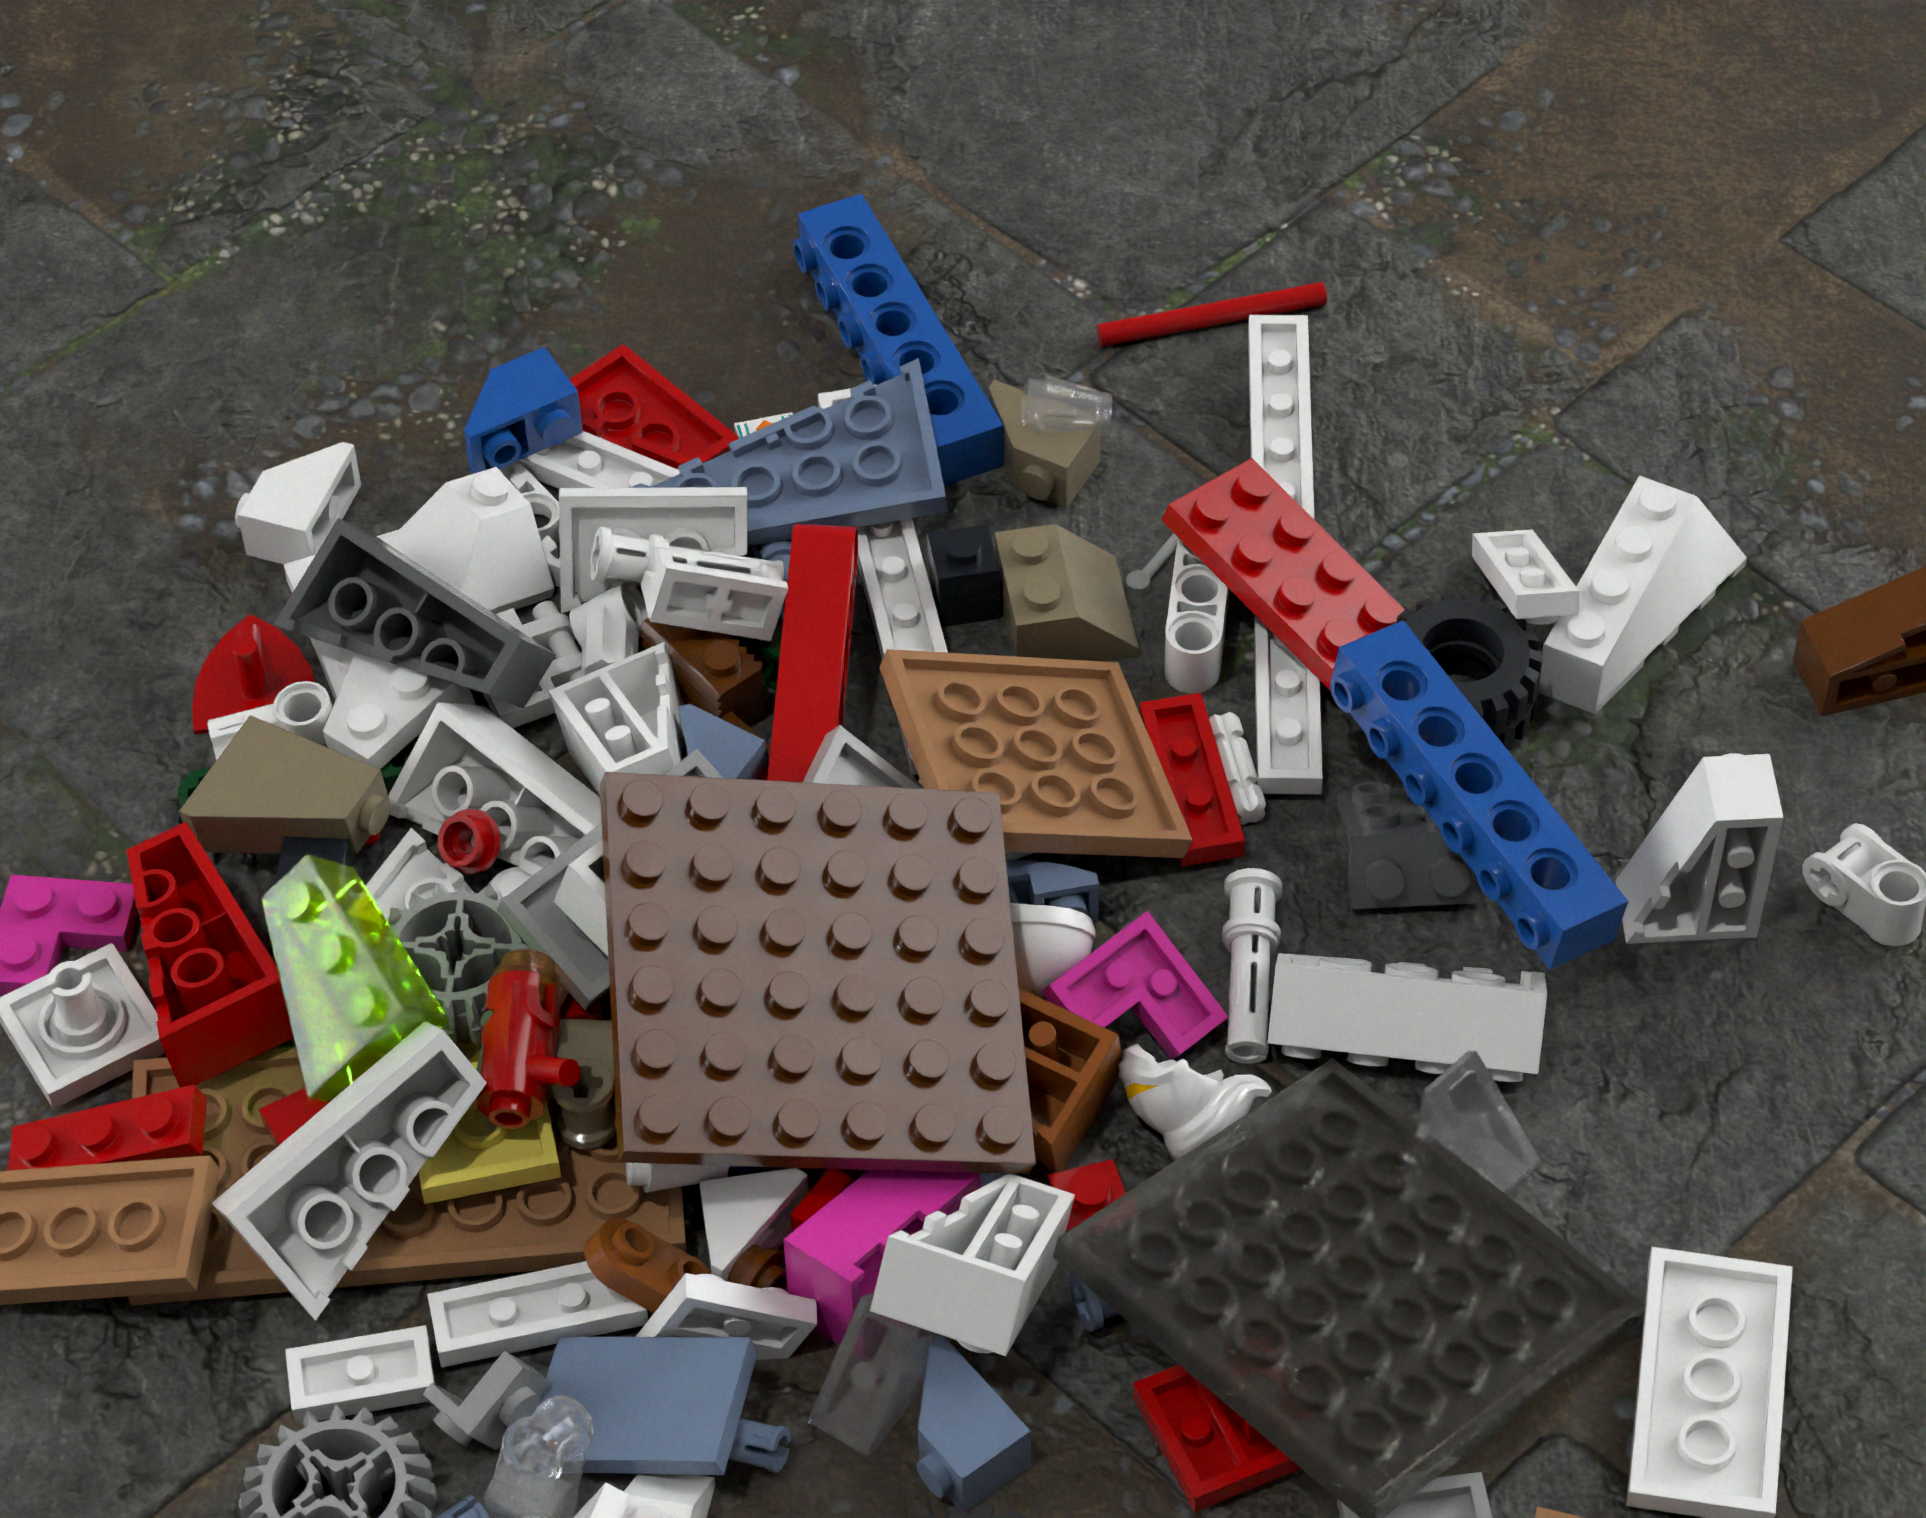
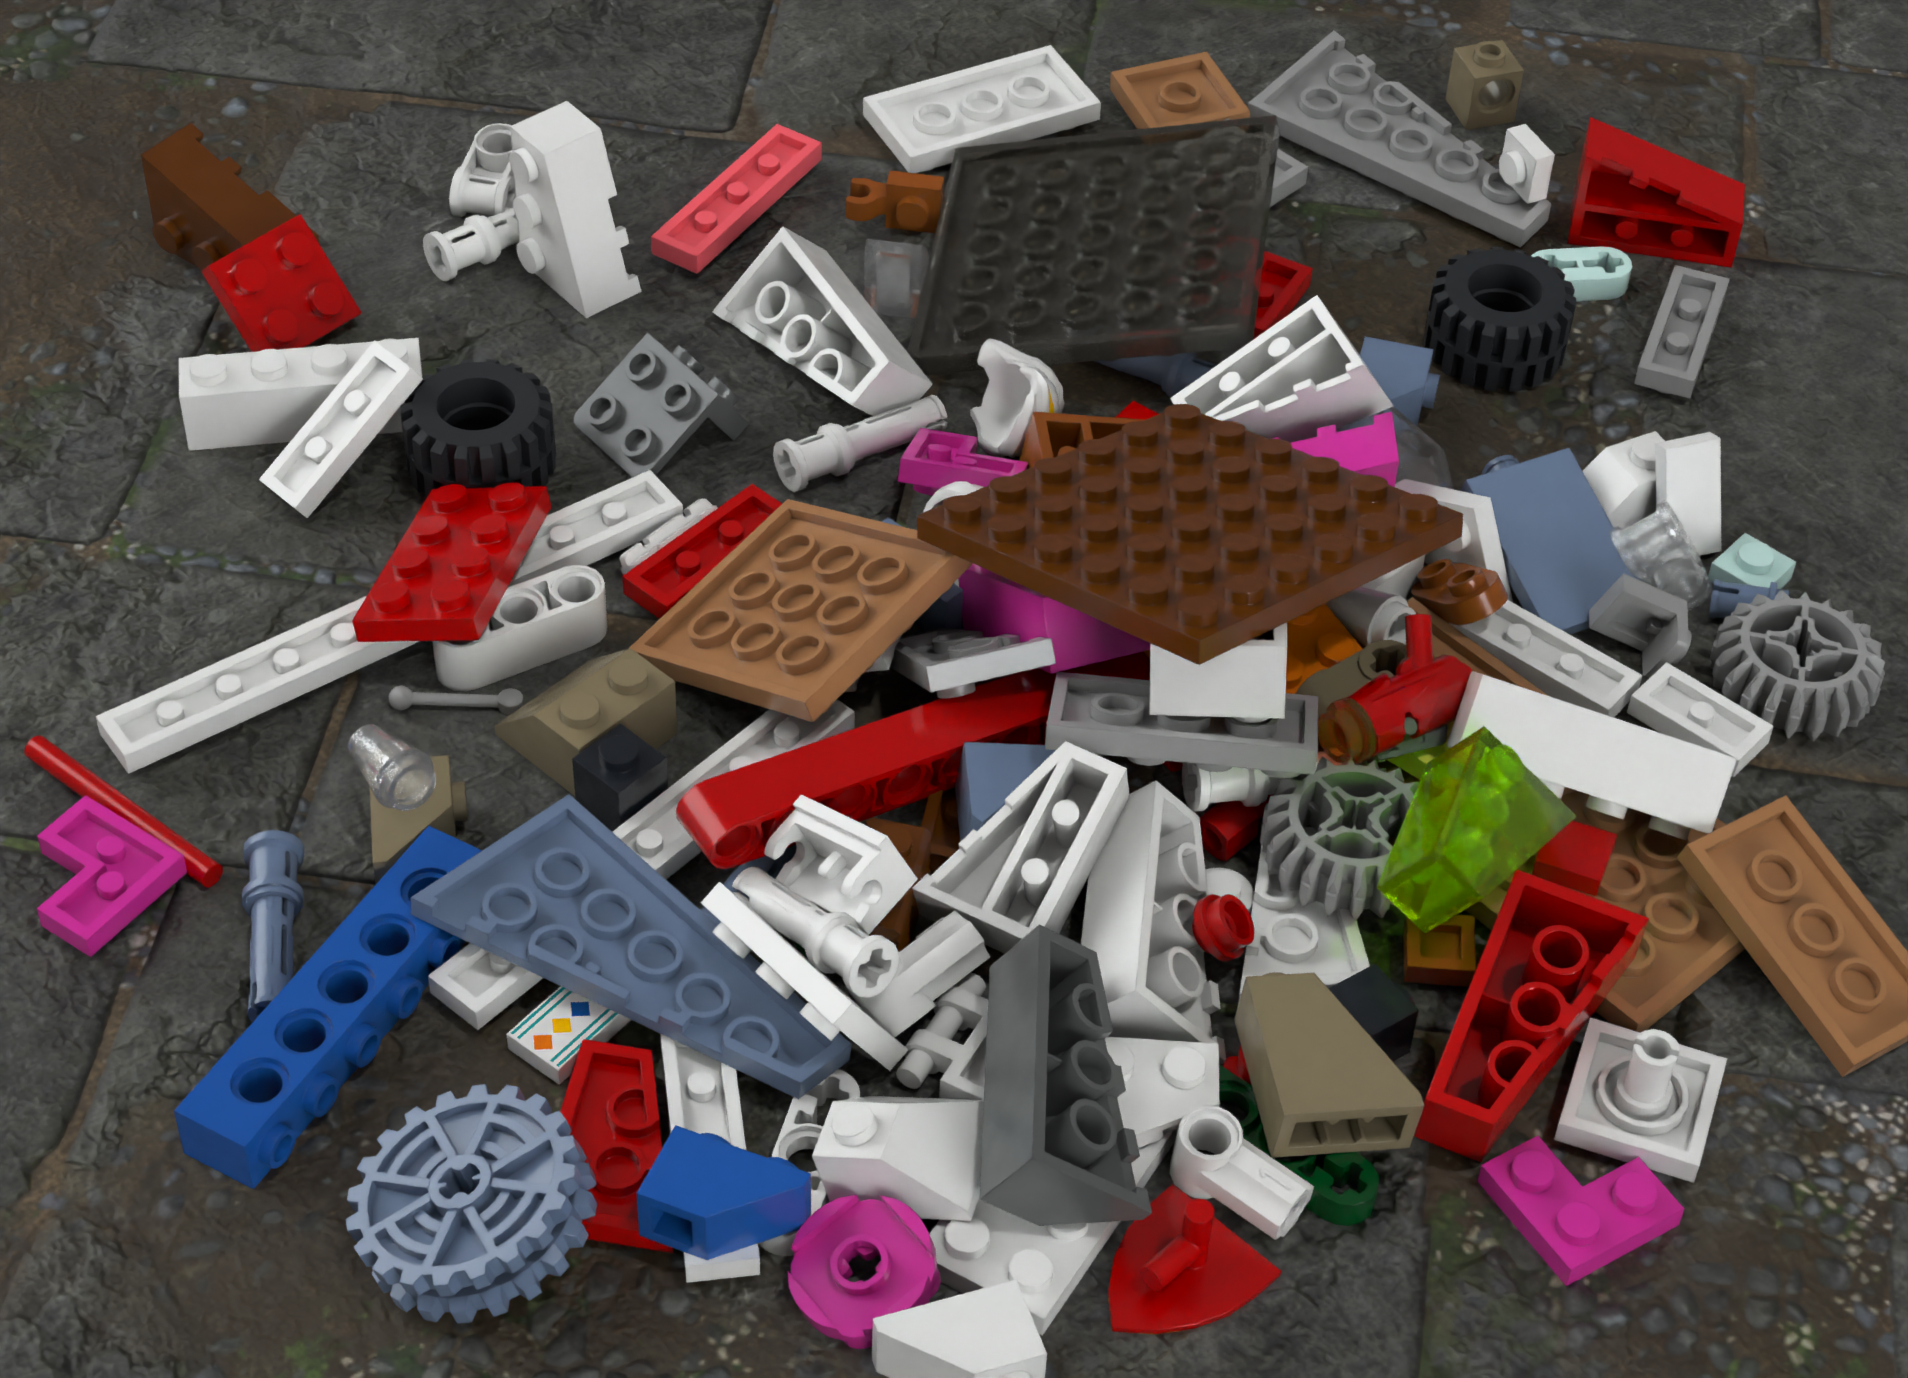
camera: 130 degrees left, 5 degrees down
red plate [7,1085,207,1171] -> none
blue brick [1329,620,1629,970] -> none
none -> dark pink plate [37,795,187,957]
none -> red plate [201,214,362,352]
none -> sand blue pin [242,830,305,1022]
none -> sand blue piece [346,1084,597,1324]
none -> white pin [423,208,520,281]
none -> coral plate [651,124,822,274]
none -> dark pink plate [788,1195,941,1349]
none -> dark orange plate [846,171,944,234]

